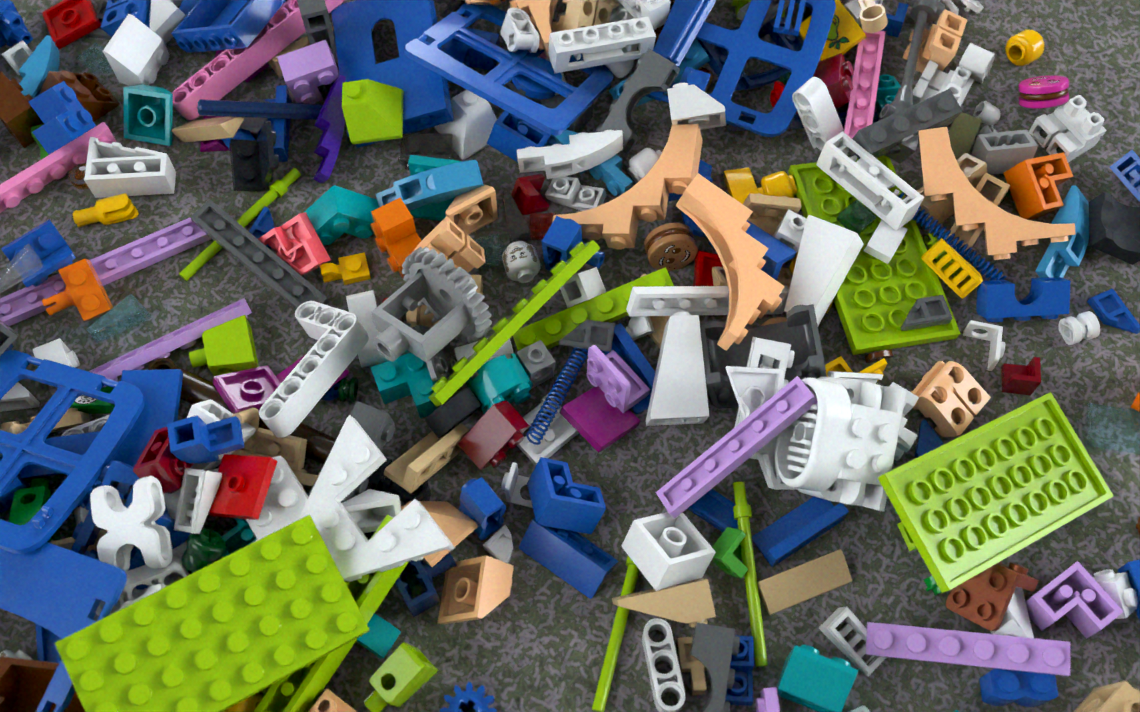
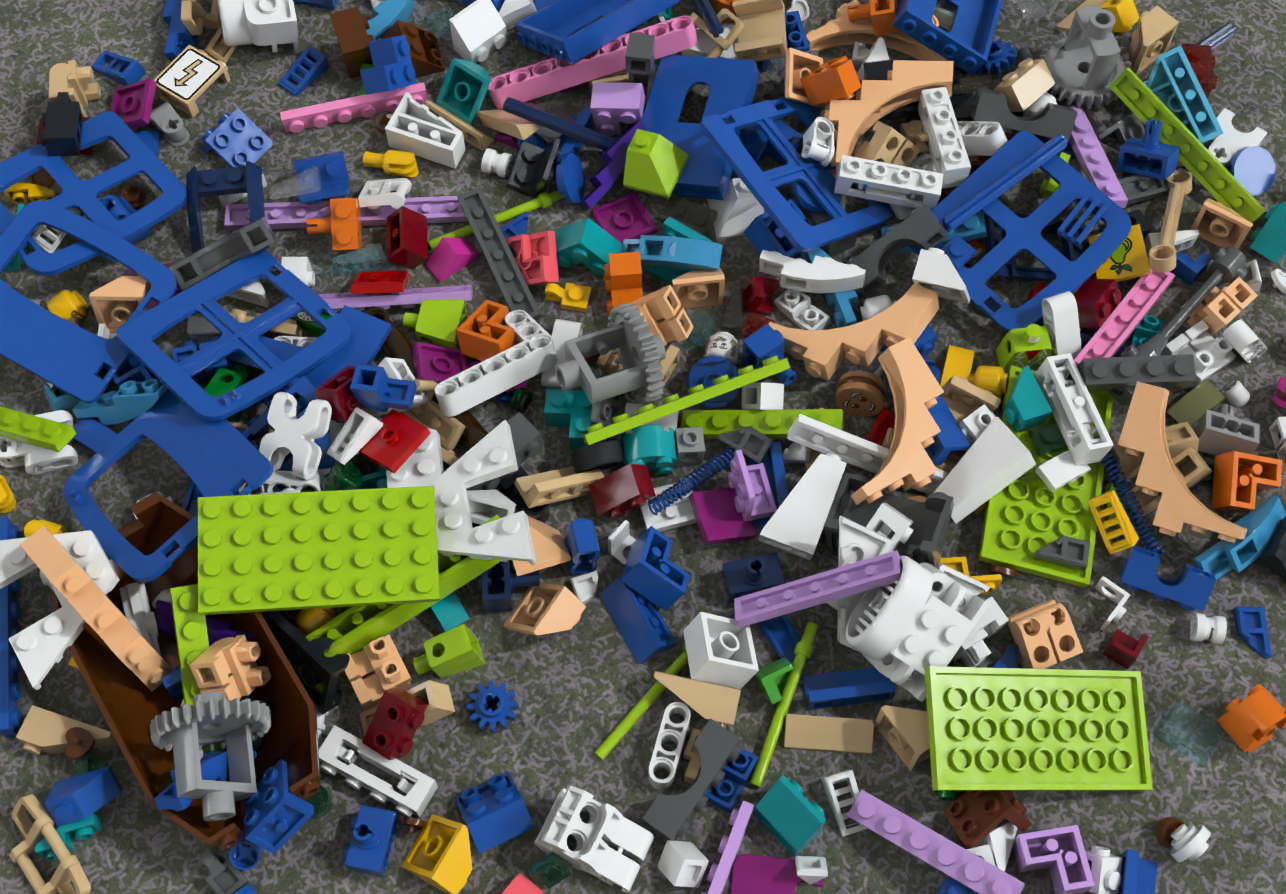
camera: 25 degrees right, 0 degrees up
none -> red plate [350,270,409,294]
none -> white plate [358,178,412,209]
none -> dark red brick [387,206,428,269]
none -> tan slope [425,100,494,151]
none -> dark pink slope [425,237,481,282]
none -> orange brick [456,300,517,361]
none -> white wheel [481,148,513,178]
none -> blue tile [556,153,585,204]
none -> magenta tile [591,192,657,244]
none -> blue tile [687,355,739,408]
none -> dark blue brick [721,552,785,604]
none -> tan slope [874,705,930,771]
none -> lime torso [996,324,1052,372]
none -> teal slope [1004,365,1053,432]

